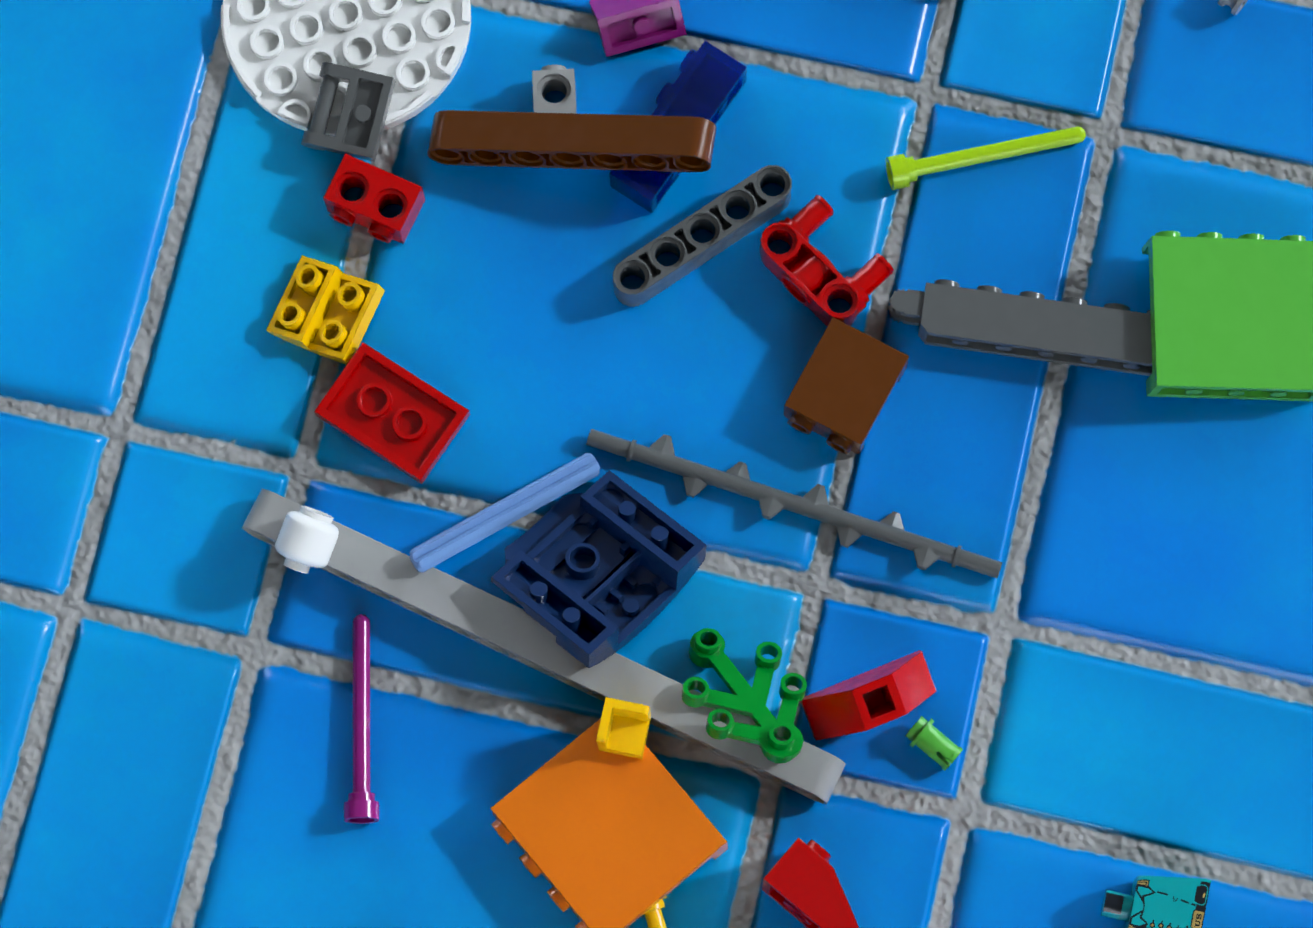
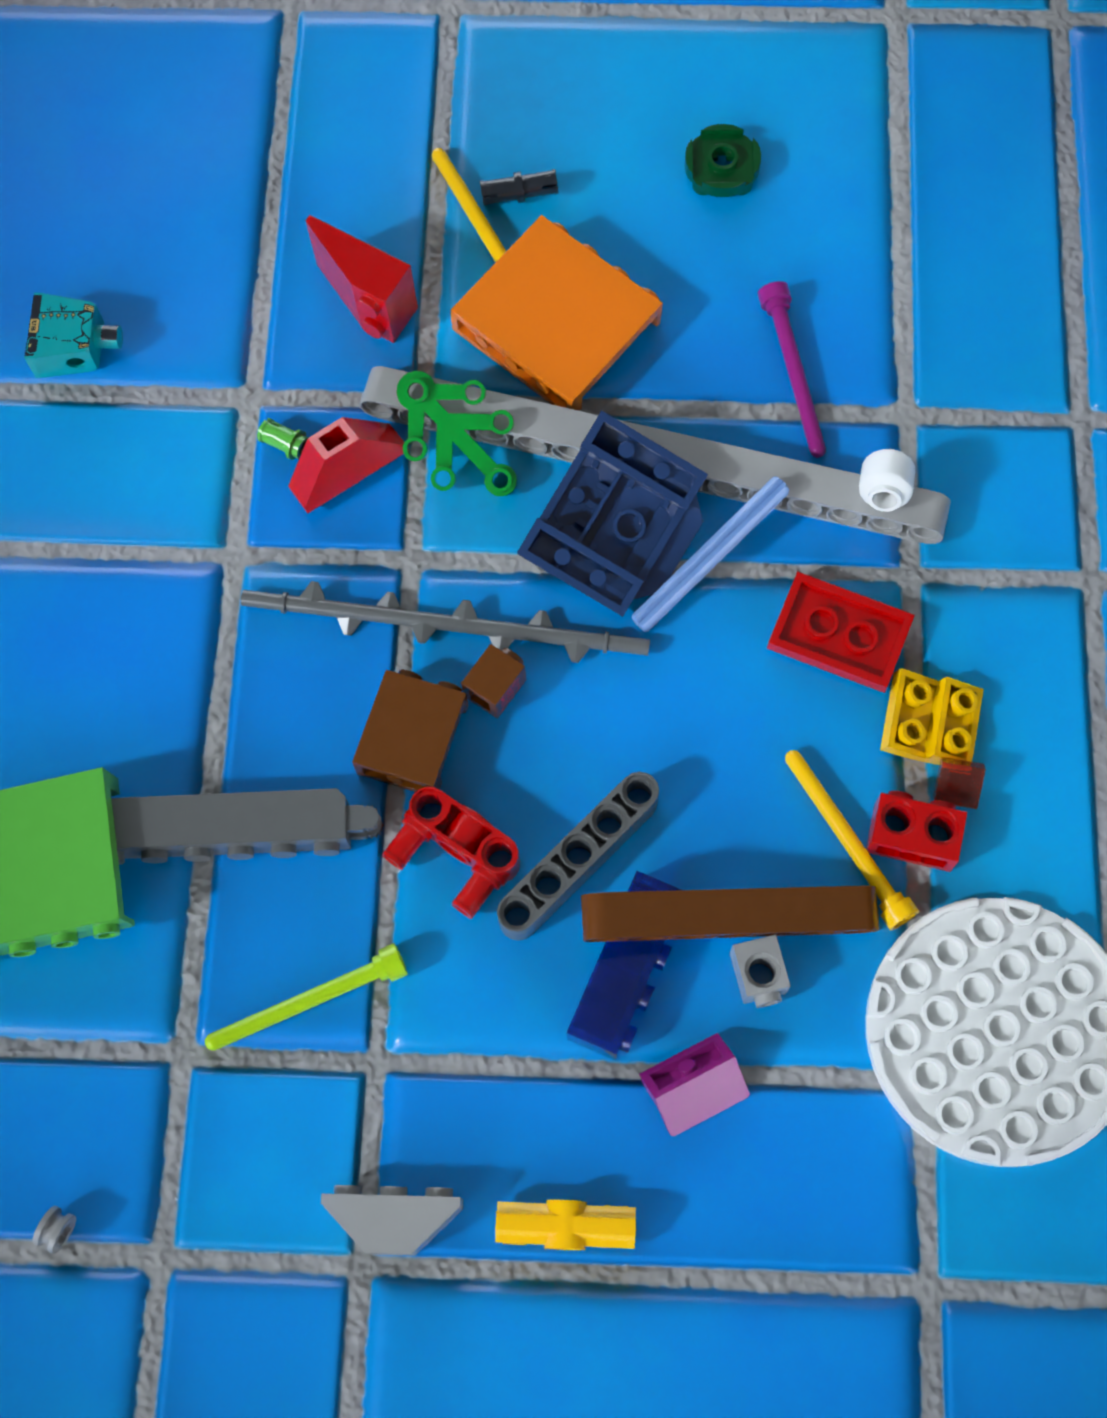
camera: 170 degrees right, 5 degrees down
dark grey plate [301,62,396,162] -> none
yellow panel [596,697,651,759] -> none
none -> reddish brown brick [461,644,526,719]
none -> yellow piece [785,750,920,931]
none -> clear red tile [933,757,986,809]

